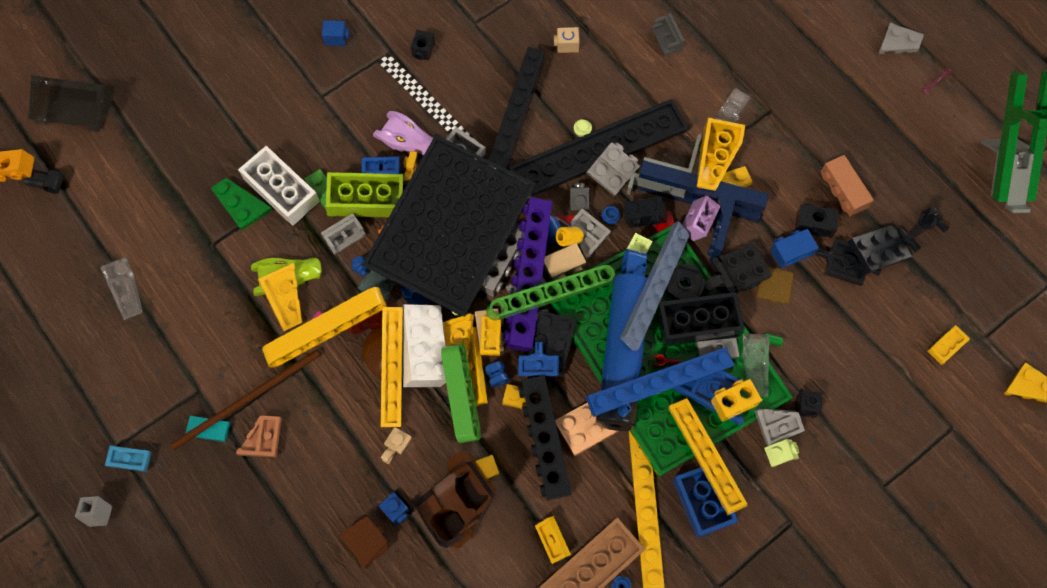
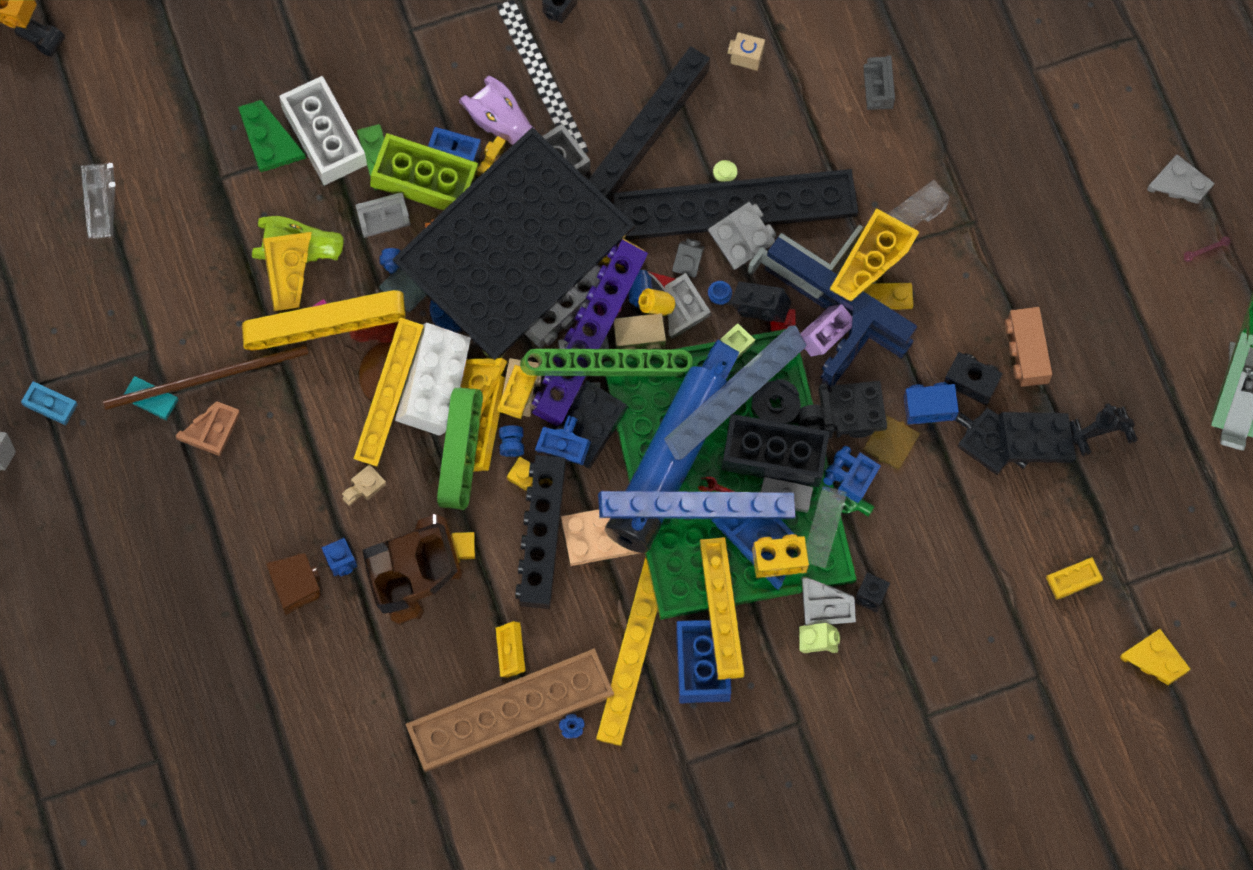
camera: 15 degrees right, 0 degrees up
none -> blue plate [823,446,881,503]

